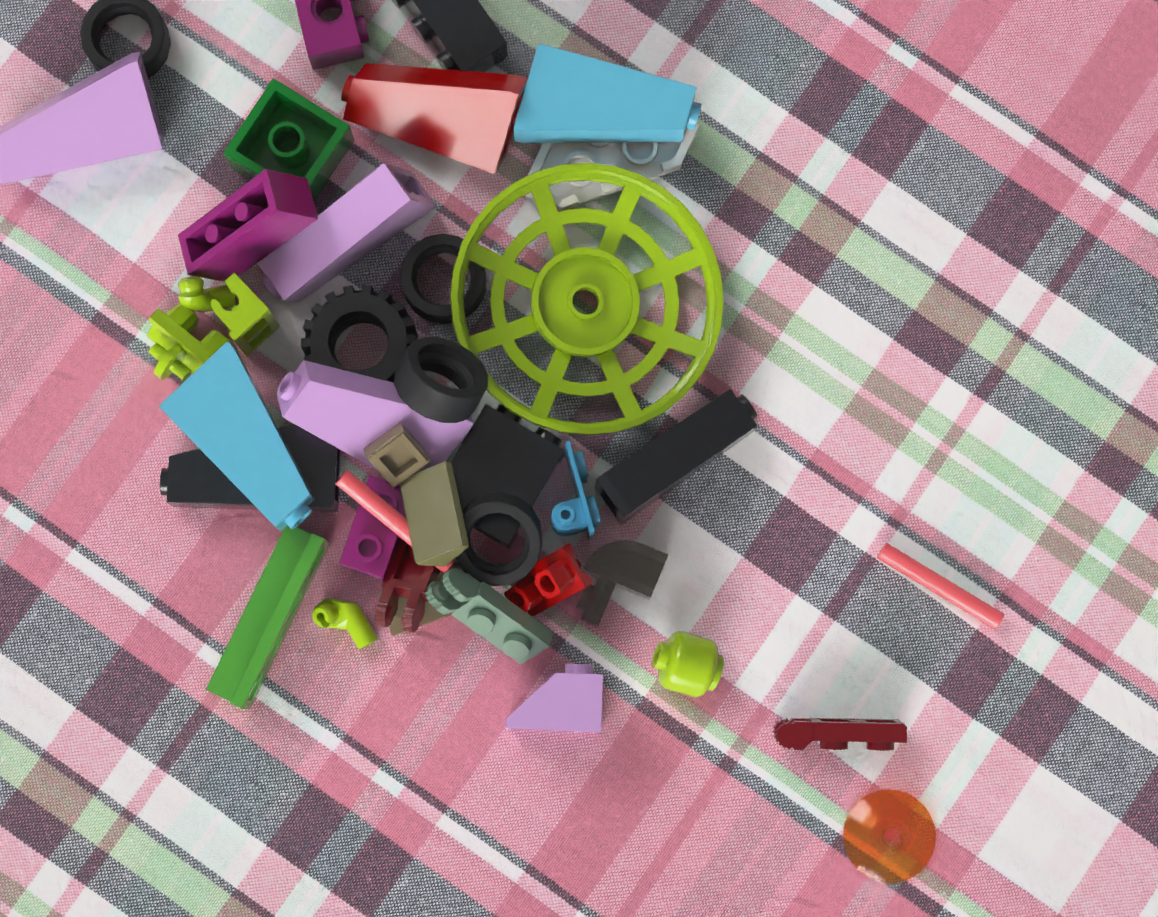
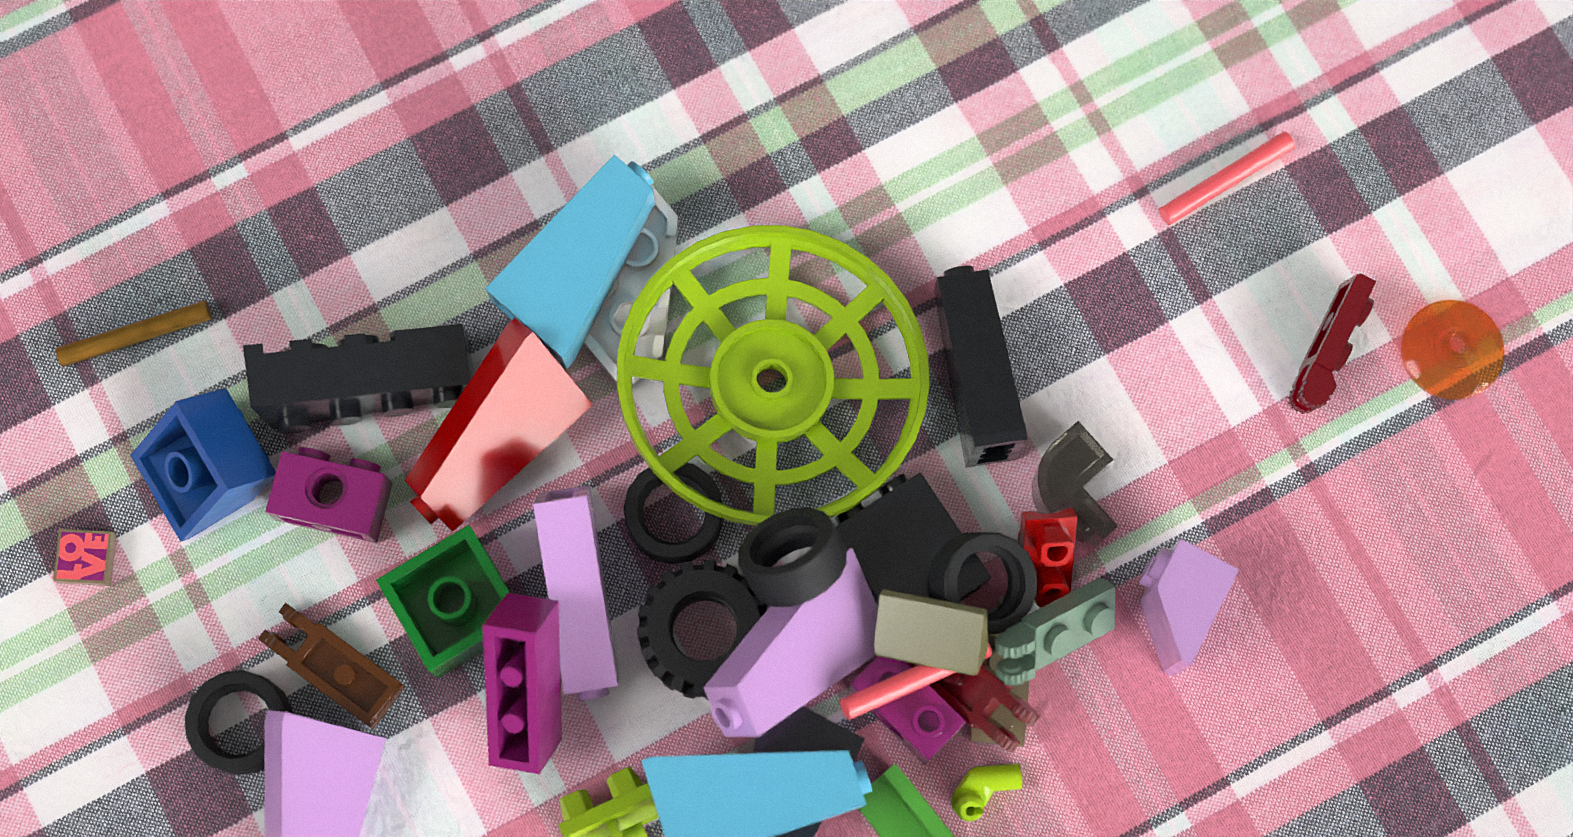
camera: 60 degrees left, 5 degrees down
lime arm [177,276,235,312] -> none
lime hinge [211,273,281,357] -> none
dark tan tile [363,422,431,488] -> none
dark azure hinge [551,441,601,541] -> none
lime head [652,631,724,697] -> none
none -> reddish brown hinge [258,603,406,730]

